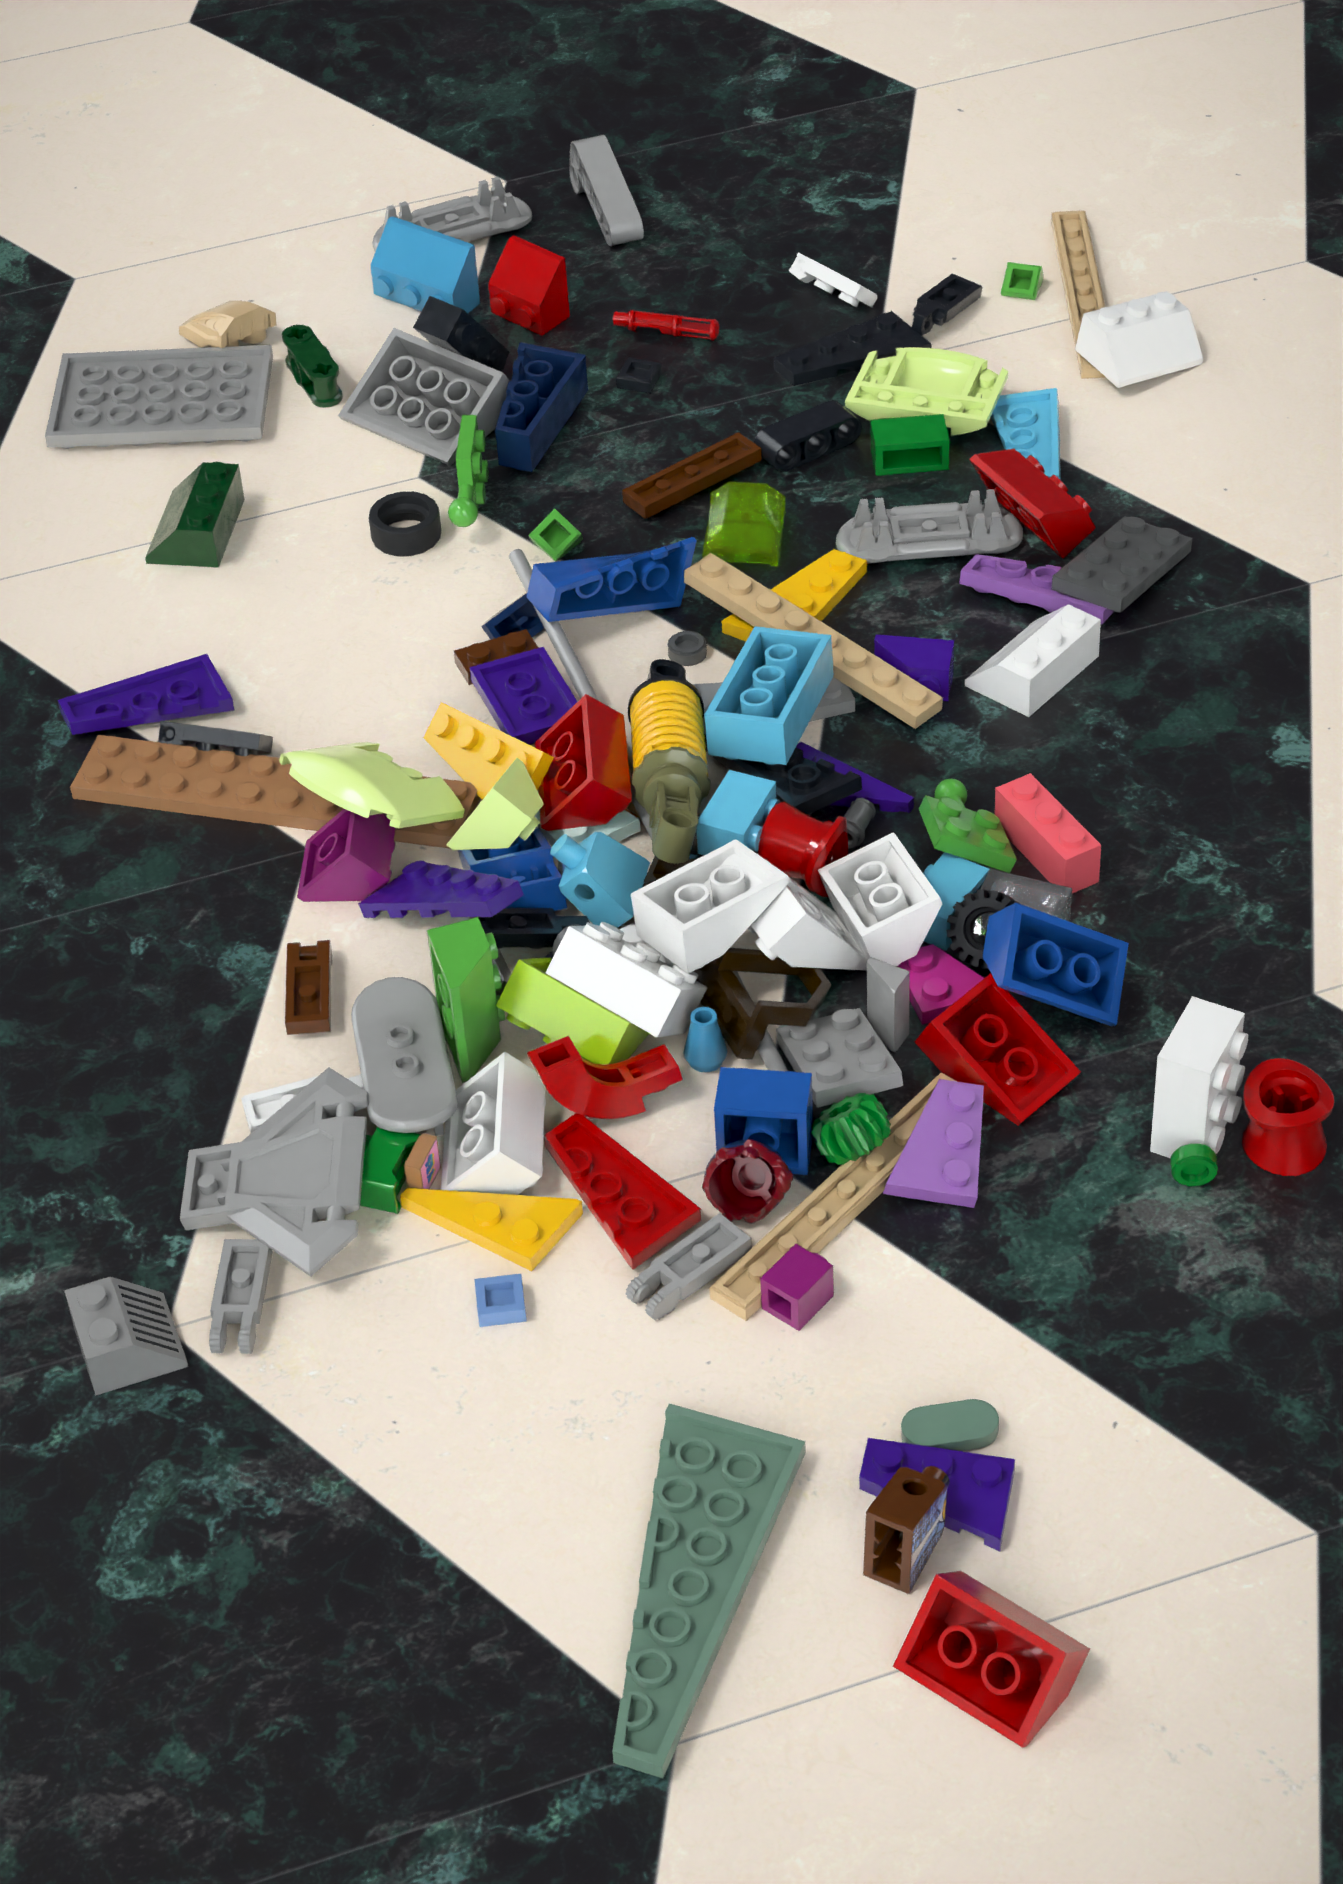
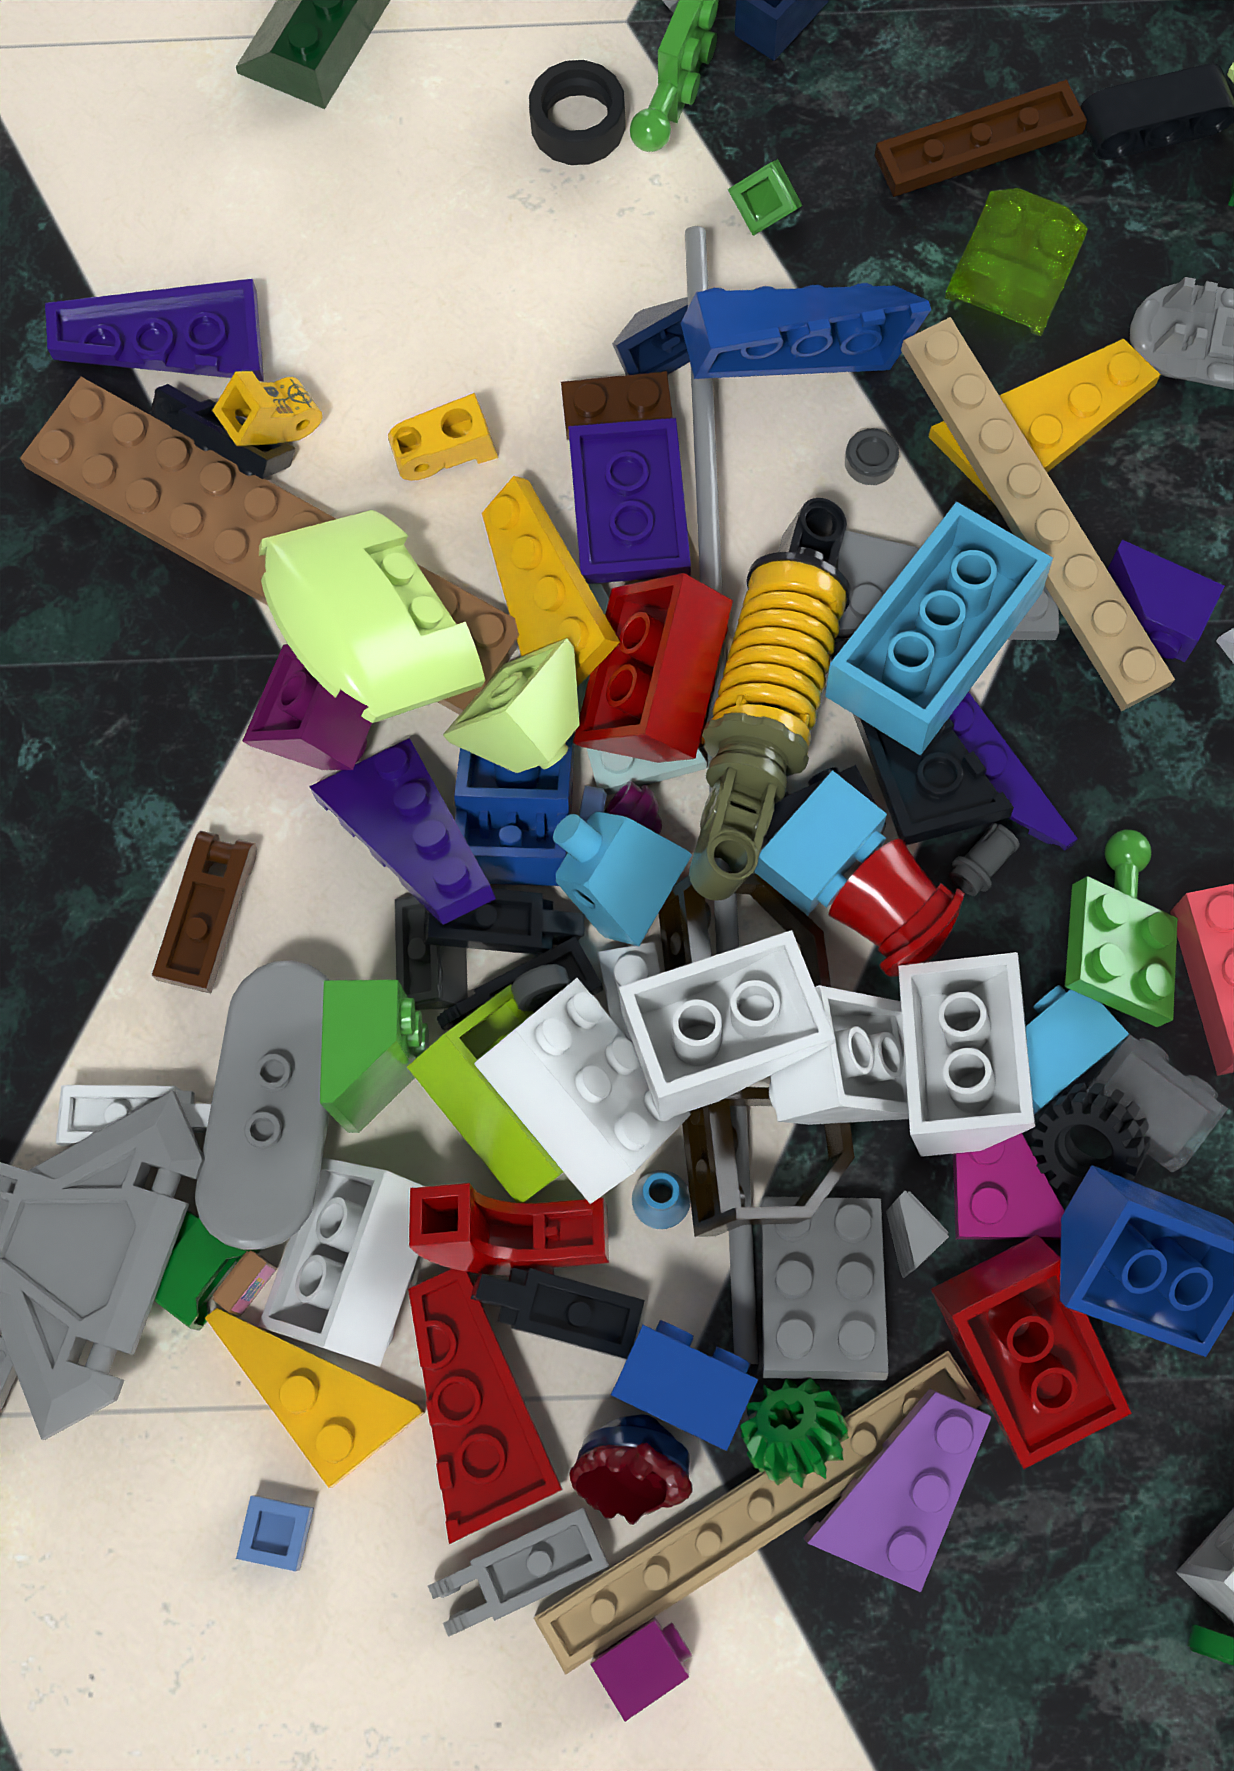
camera: 20 degrees right, 30 degrees up
none -> yellow leg [212,371,322,446]
none -> yellow leg [388,393,498,481]
none -> black hinge [470,1268,645,1360]

